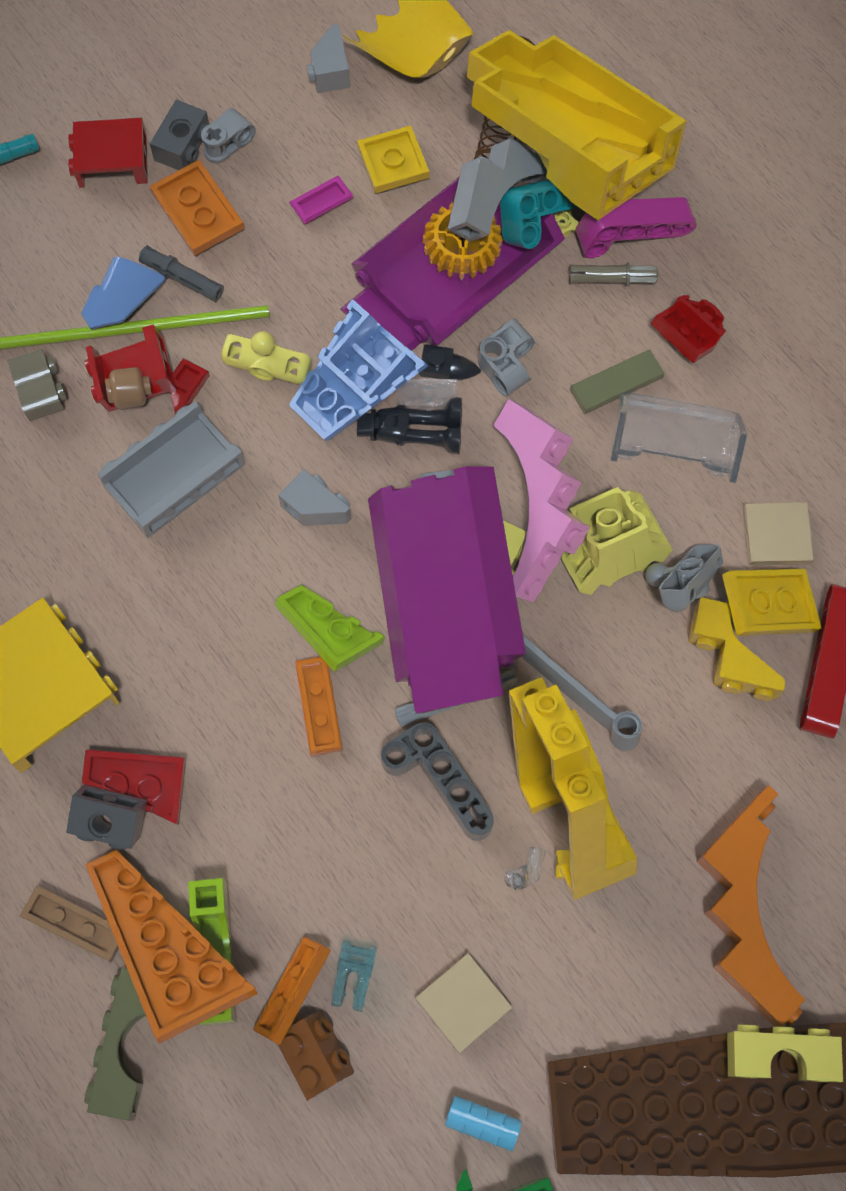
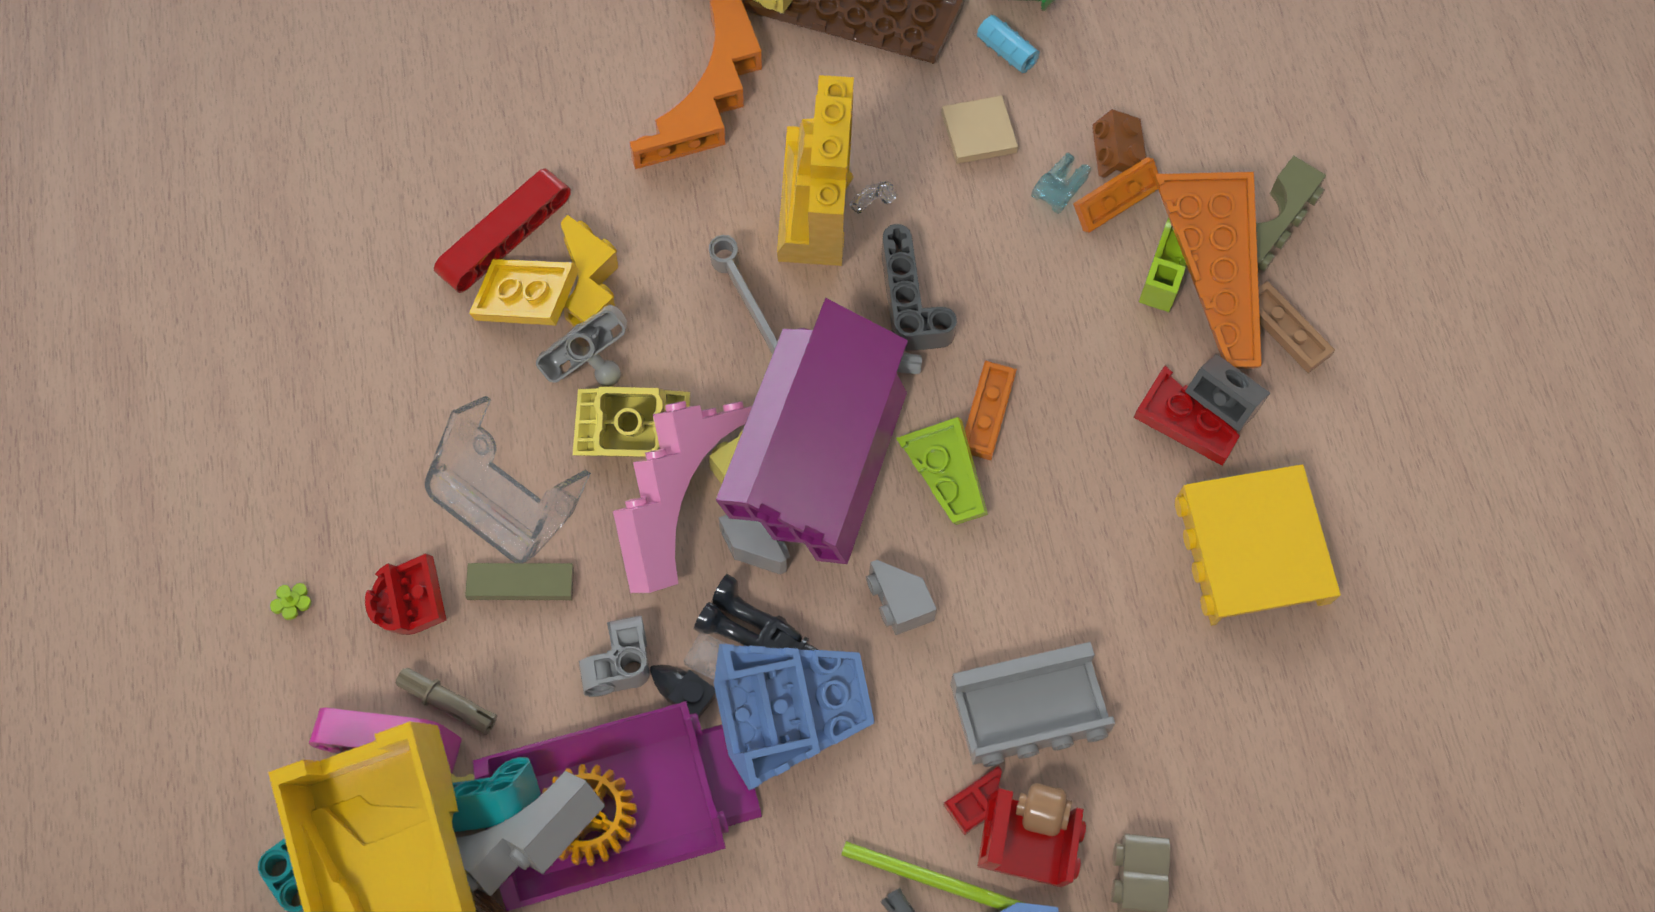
camera: 155 degrees left, 5 degrees down
light yellow piece [221,331,312,384] -> none
tan tile [743,502,814,565] -> none
none -> lime plant [270,583,311,620]

